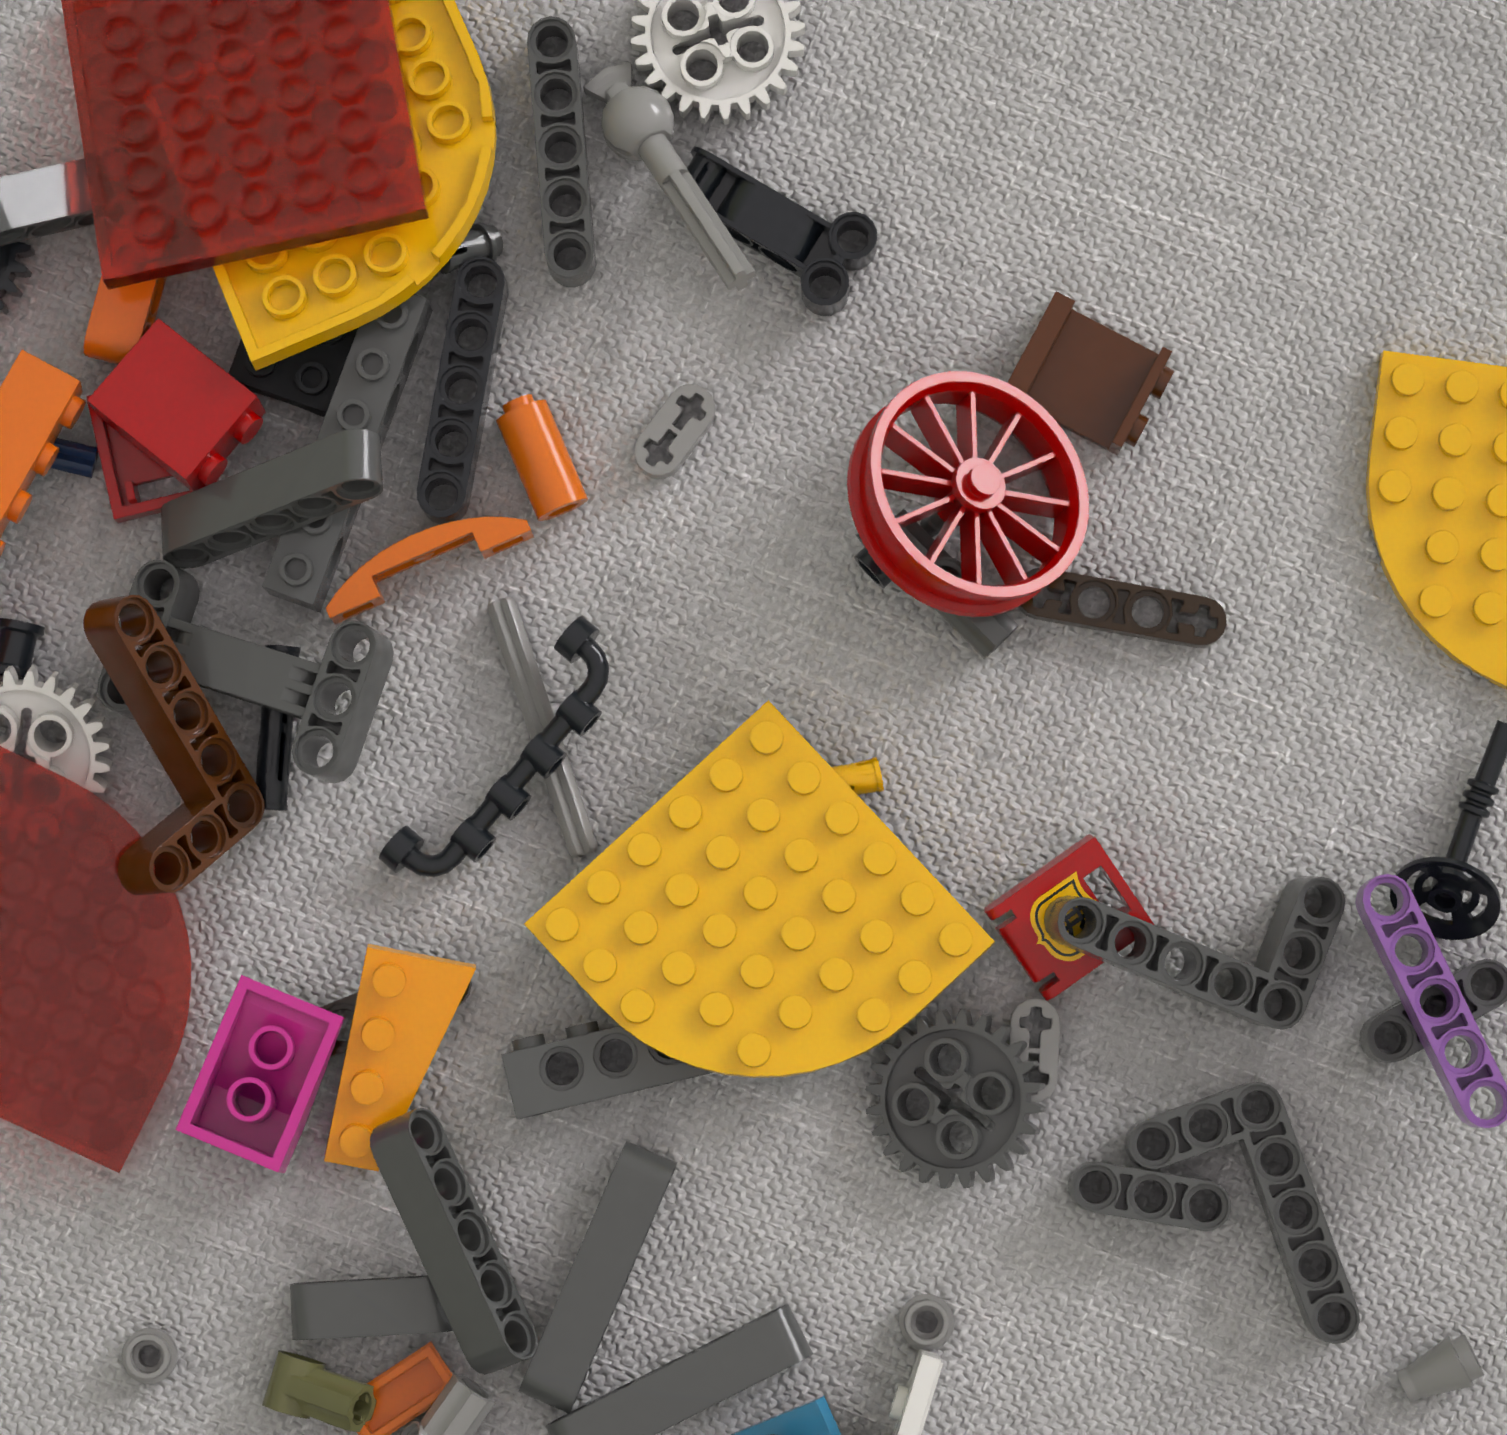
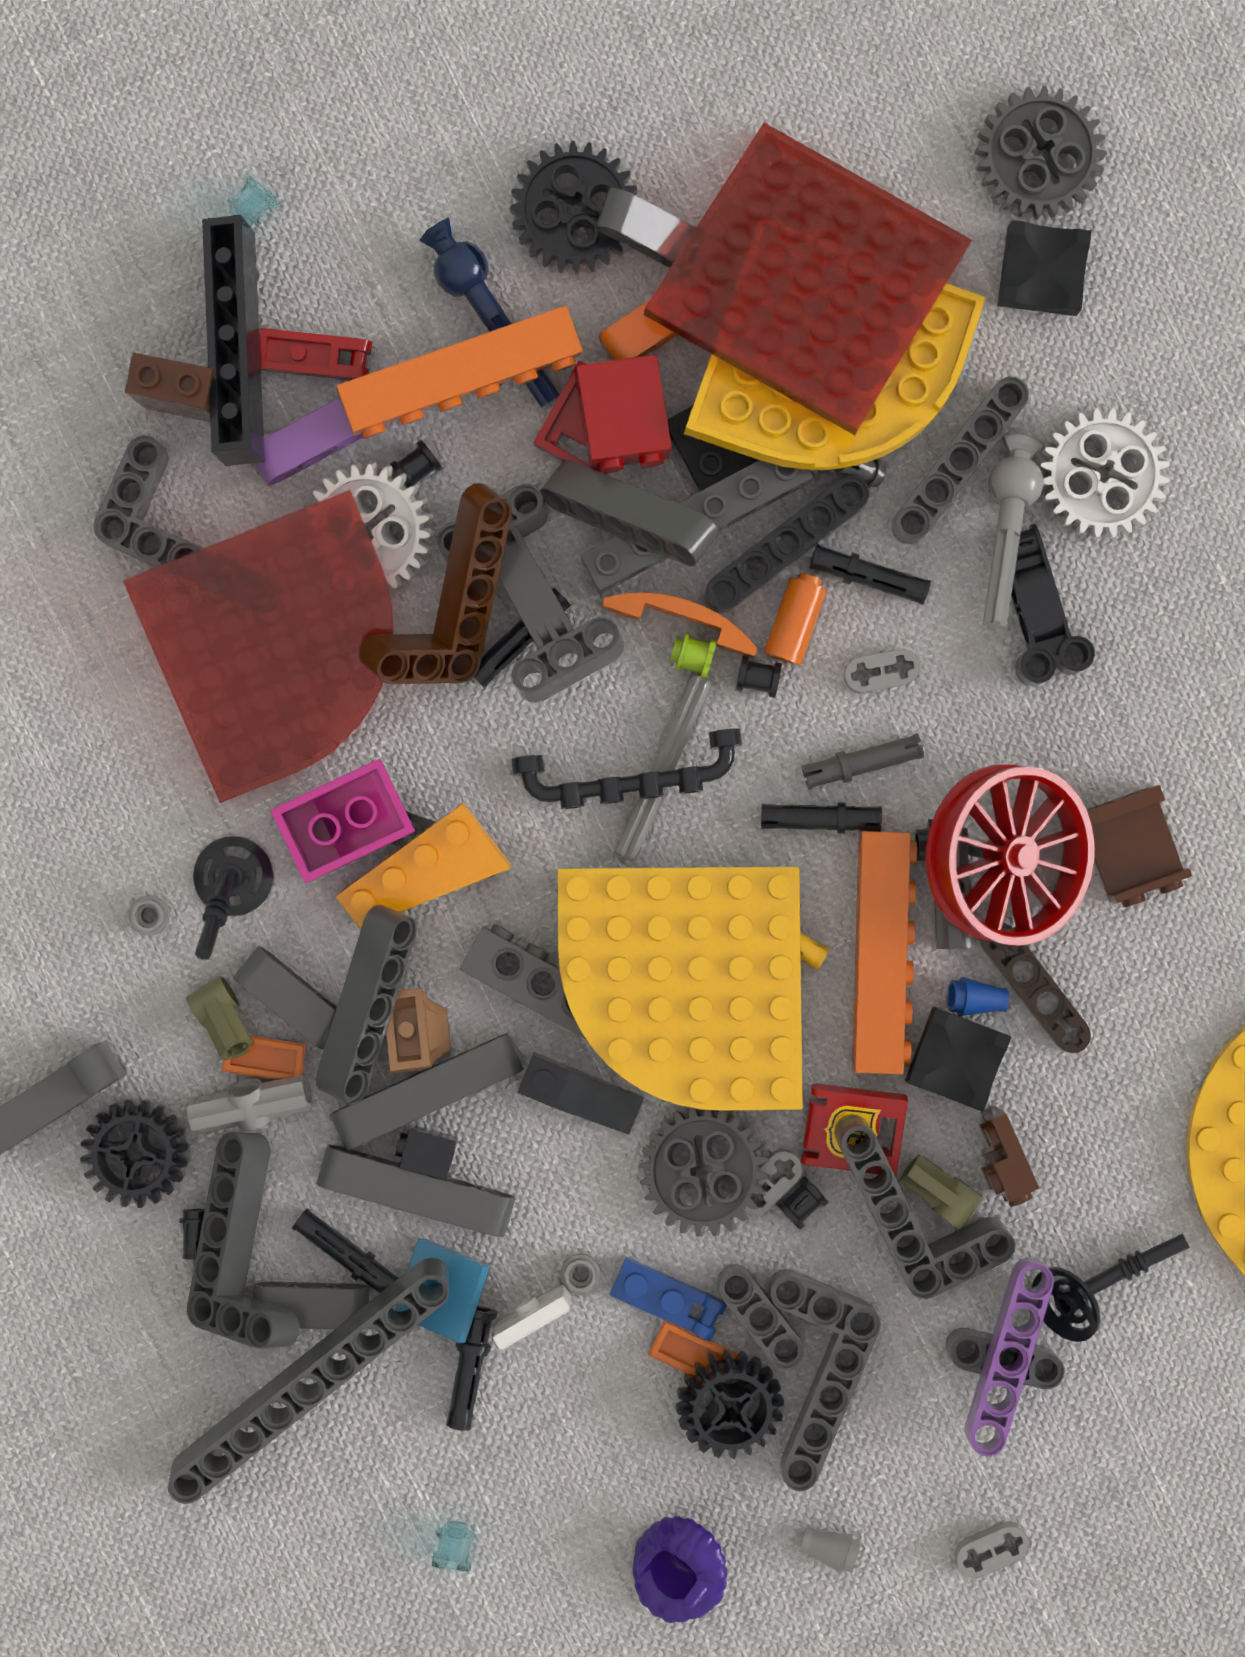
camera: 35 degrees right, 5 degrees up
none -> black dish [193,836,273,960]
none -> medium nougat slope [386,987,451,1074]
none -> black brick [395,1125,459,1180]
none -> black slope [517,1052,644,1135]
none -> blue plate [610,1257,727,1341]
none -> orange tile [648,1320,737,1382]
none -> lime brick [669,632,717,679]
none -> black gear [675,1349,784,1460]
none -> black bush [736,656,782,698]
none -> black pin [761,802,882,834]
none -> black bush [776,1176,829,1230]
none -> dark grey pin [802,734,924,790]
none -> black pin [809,544,931,605]
none -> orange brick [852,831,917,1074]
none -> olive piece [899,1154,984,1230]
none -> black brick [905,1006,1012,1112]
none -> blue cone [947,977,1009,1016]
none -> reddish brown plate [979,1106,1040,1207]

